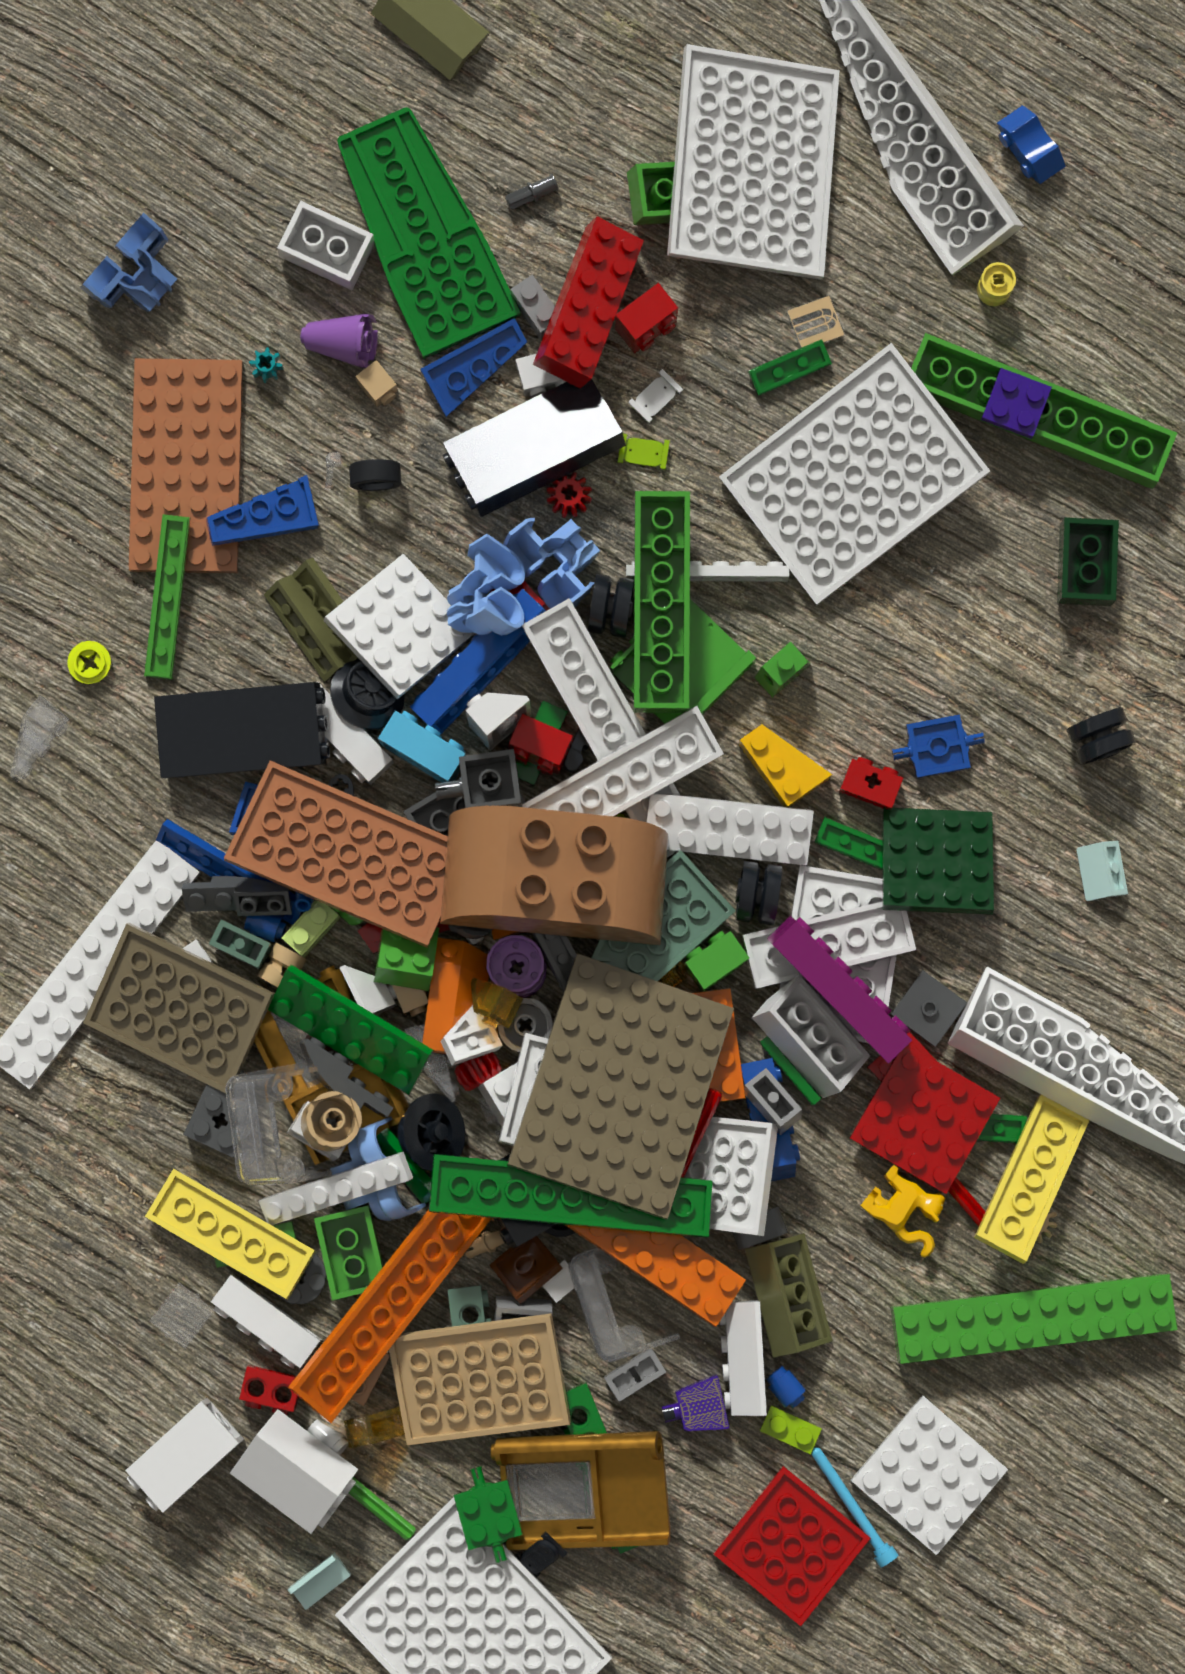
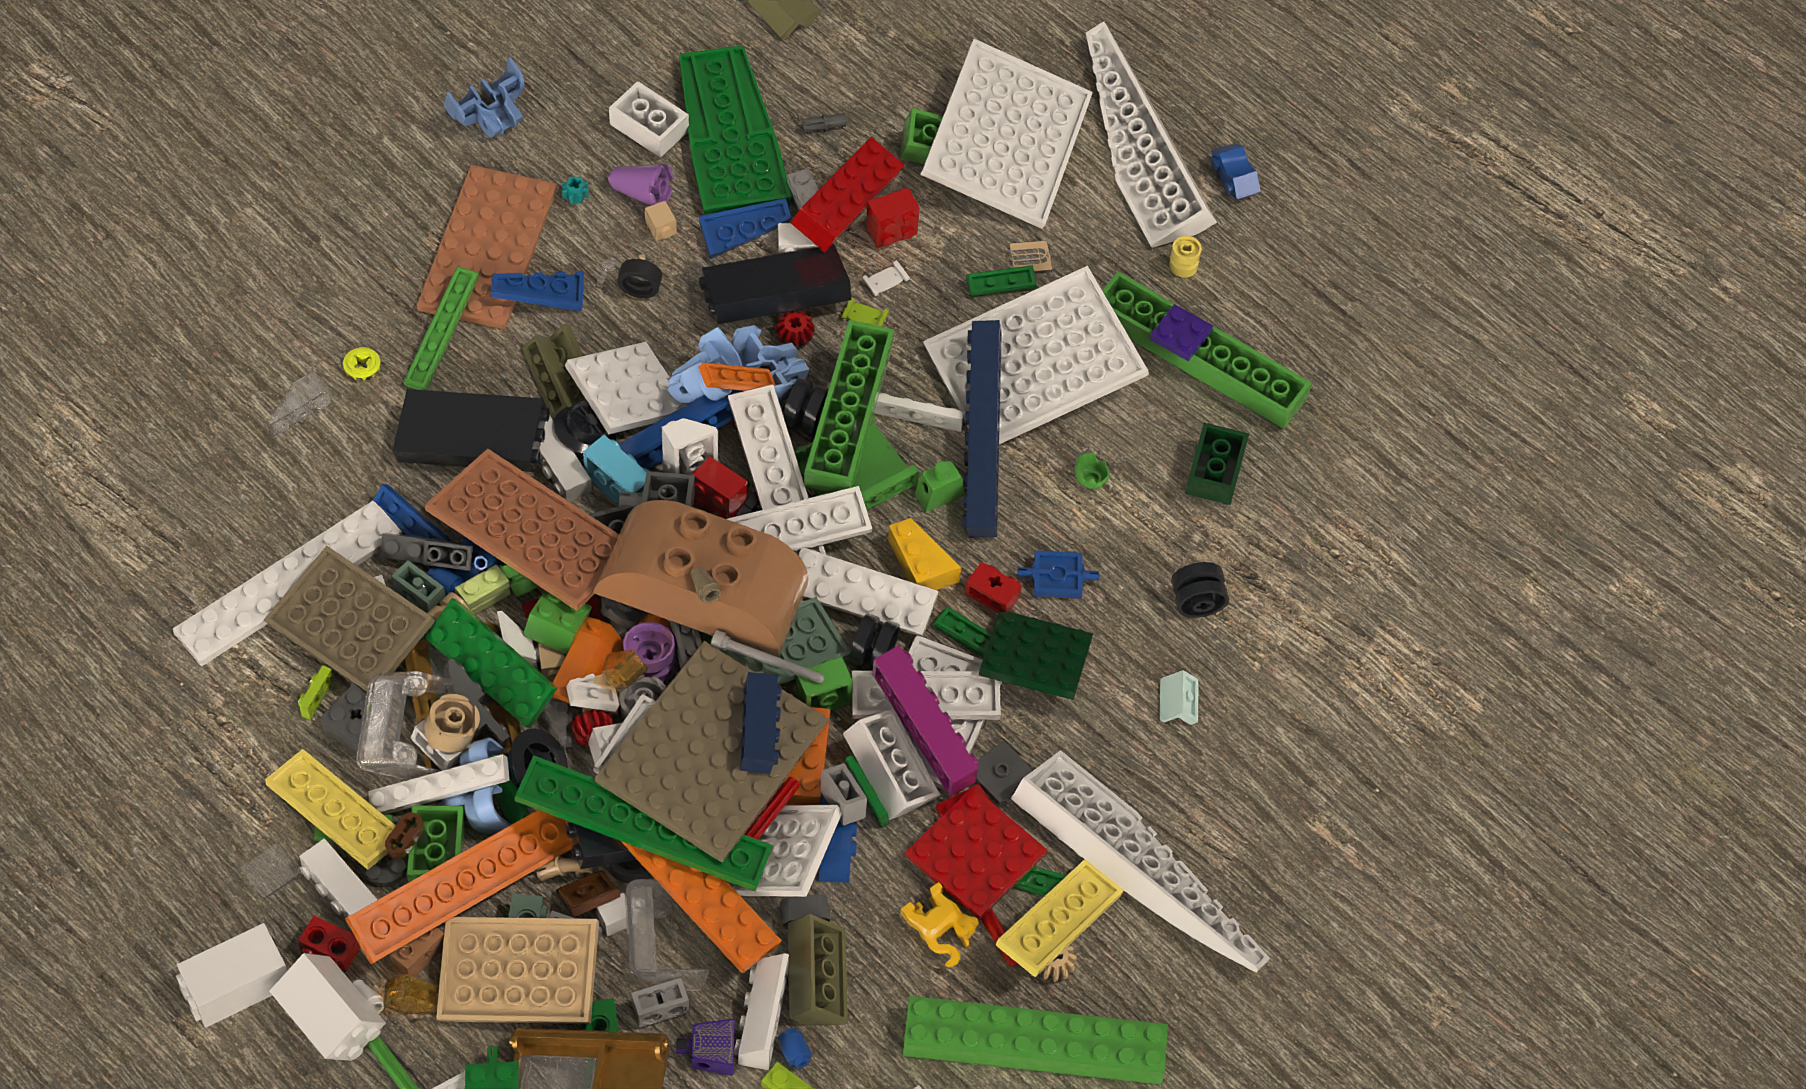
camera: 10 degrees right, 25 degrees down
none -> lime plate [298,665,334,720]
none -> reddish brown beam [385,813,424,859]
none -> dark tan cone [690,567,721,603]
none -> orange tile [698,362,776,391]
none -> light grey piece [710,630,825,683]
none -> dark blue brick [740,672,782,774]
none -> dark blue brick [962,320,1002,538]
none -> bright green hair [1074,453,1110,489]

